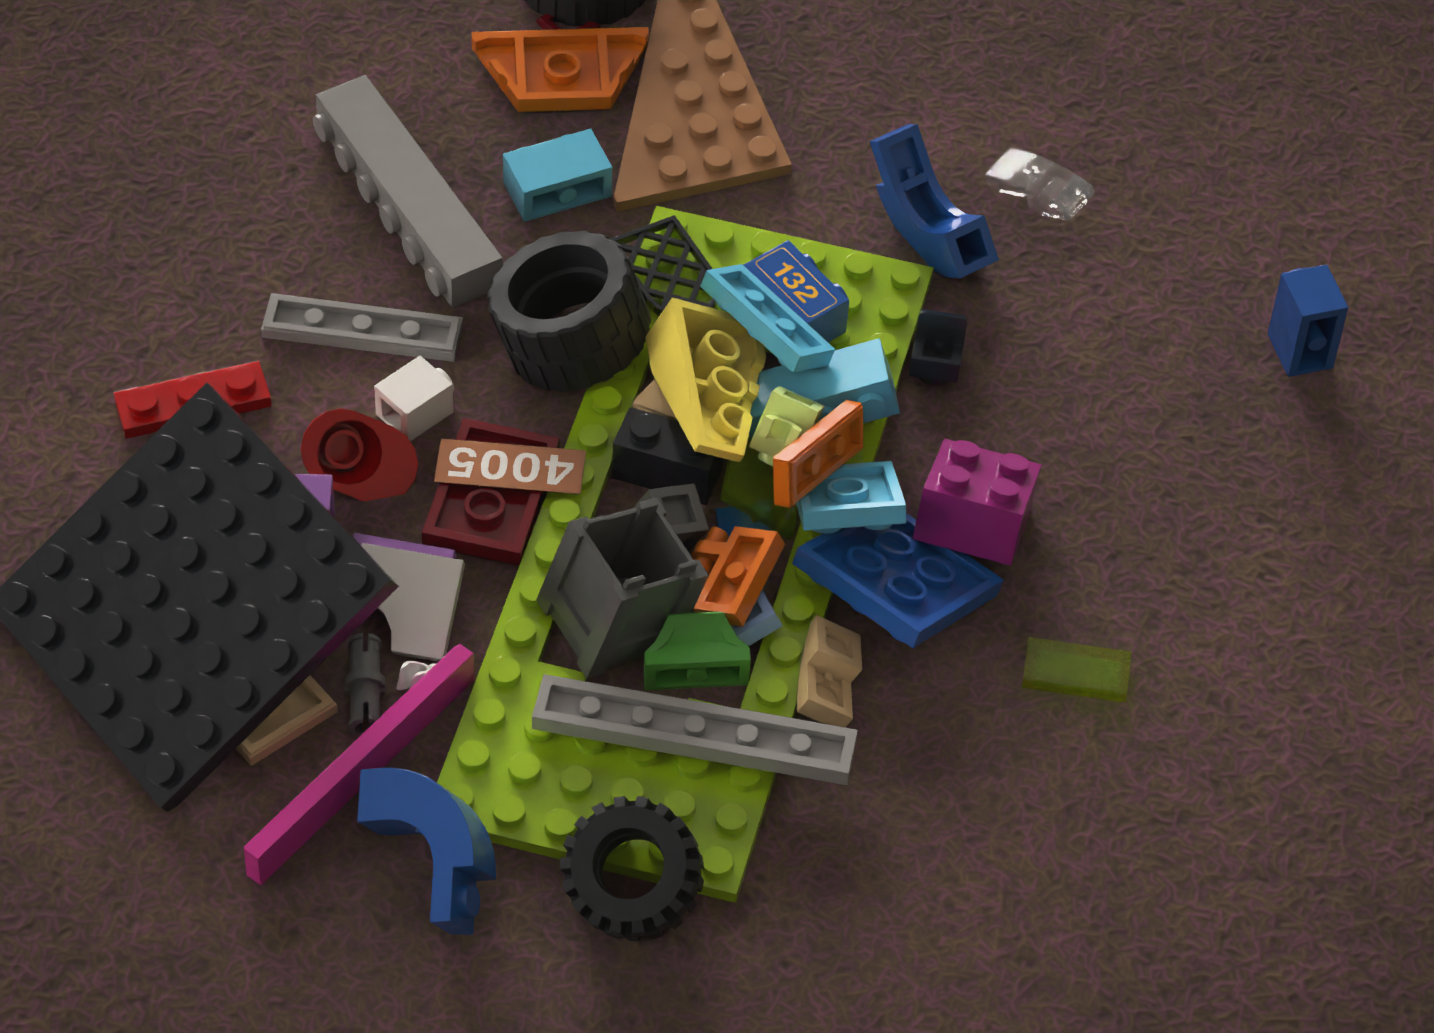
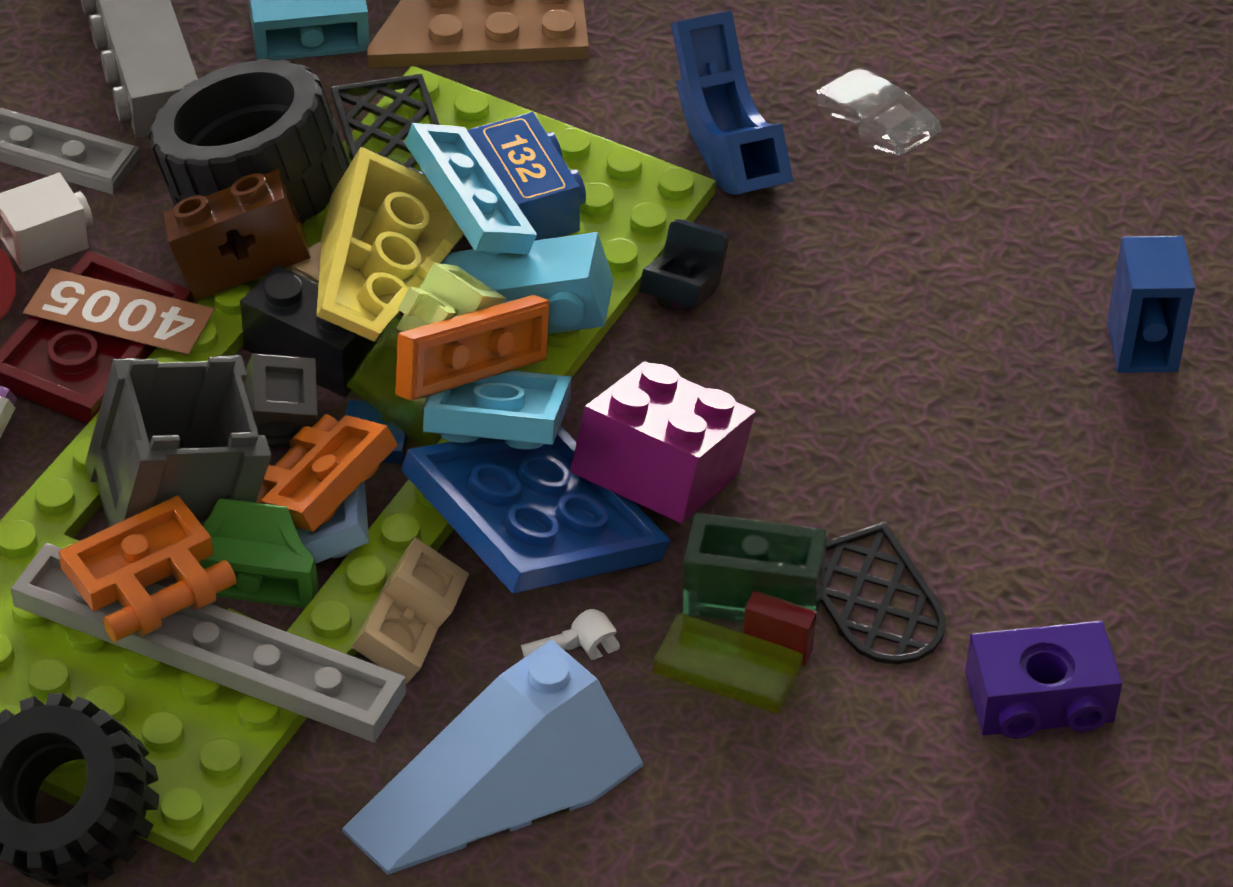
camera: 15 degrees right, 5 degrees down
none -> orange plate [58,495,237,642]
none -> reddish brown brick [163,169,311,301]
none -> light blue wedge [342,639,643,875]
none -> white hand [521,609,620,660]
none -> clear green brick [683,512,827,627]
none -> dark red tile [742,591,817,666]
none -> black window [792,522,946,665]
none -> dark purple brick [965,621,1122,739]

